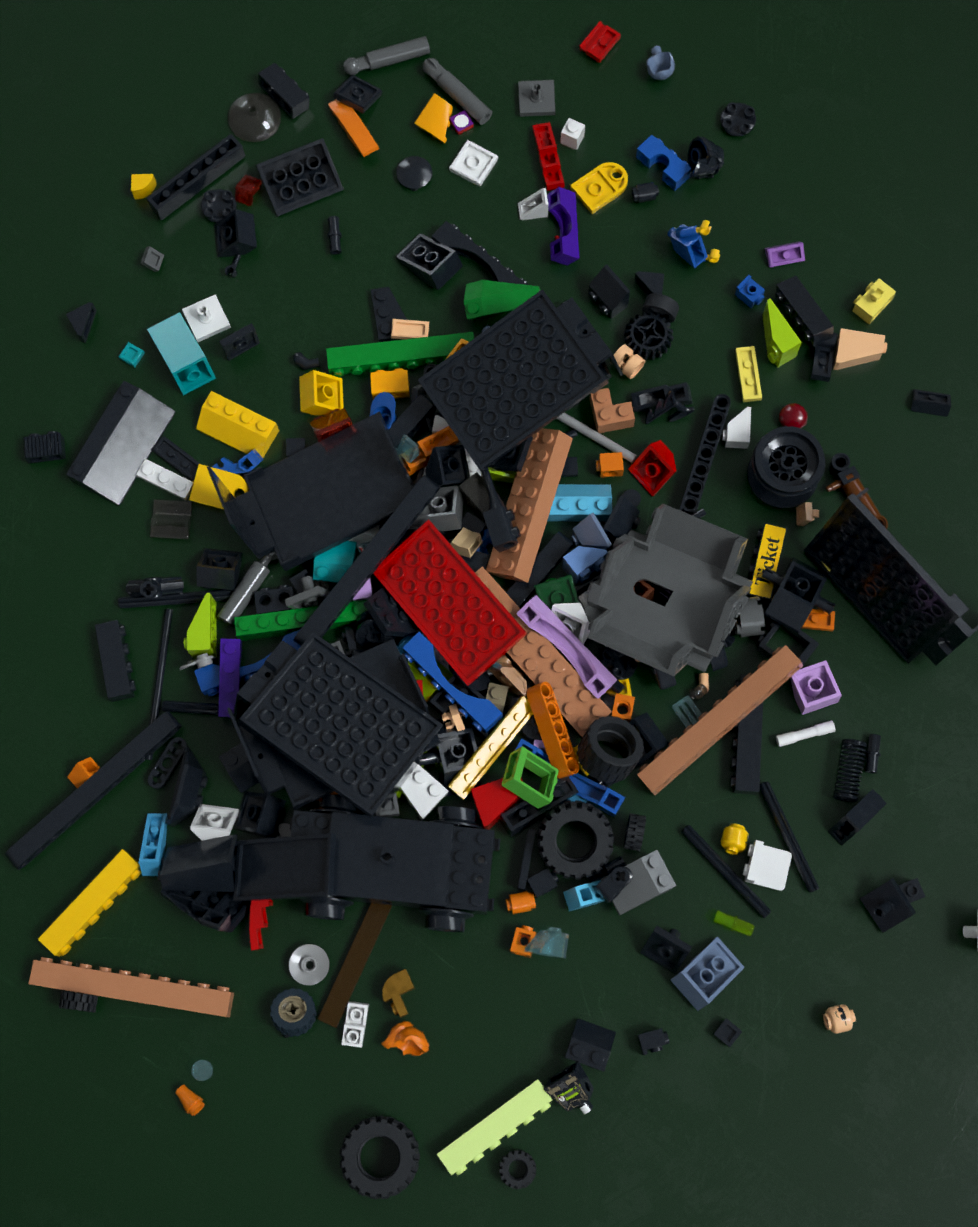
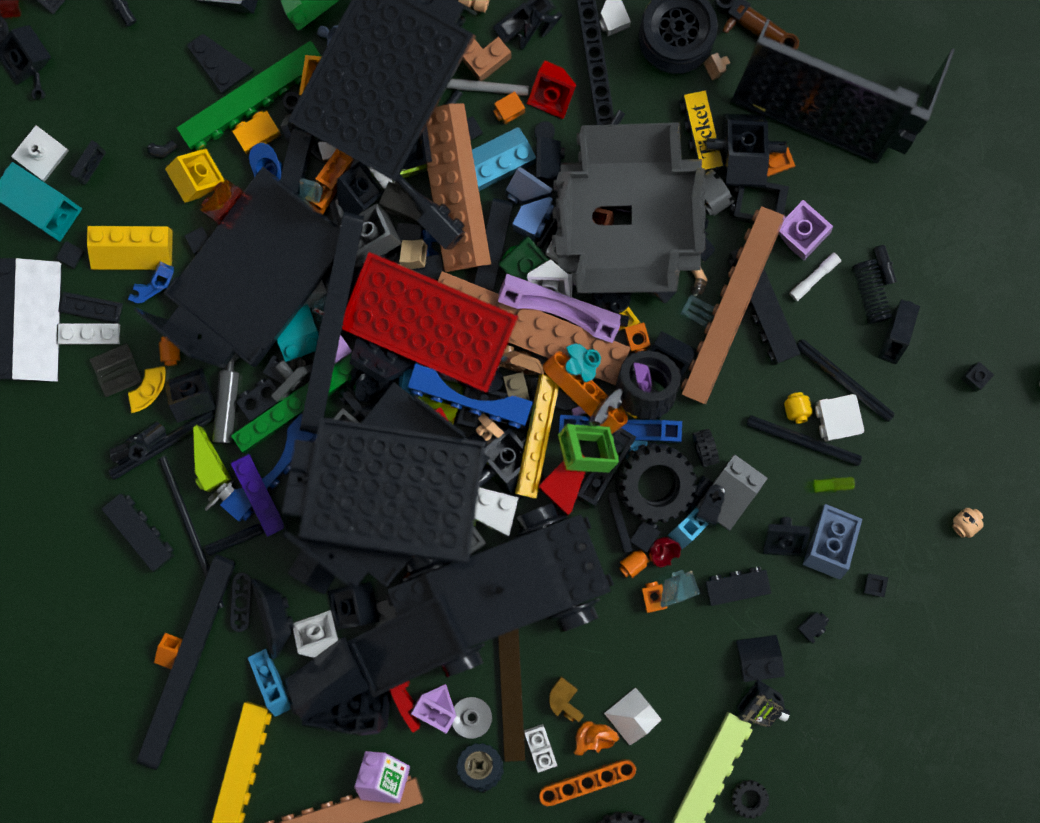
camera: 30 degrees left, 10 degrees up
yellow tile [189,464,250,509] -> none
light nougat tile [391,319,429,339] -> none
black tile [860,878,916,933] -> none
none -> black tile [56,241,85,269]
none -> yellow tile [128,366,166,413]
none -> orange brick [159,337,181,366]
none -> lavender slope [355,751,410,803]
none -> lavender slope [411,684,457,734]
none -> orange beam [539,759,636,806]
none -> teal plate [565,344,601,382]
none -> slope [588,389,623,427]
none -> white slope [604,687,661,745]
none -> medium lavender slope [634,363,653,392]
none -> dark red hair [649,537,681,568]
none -> black brick [705,567,771,606]

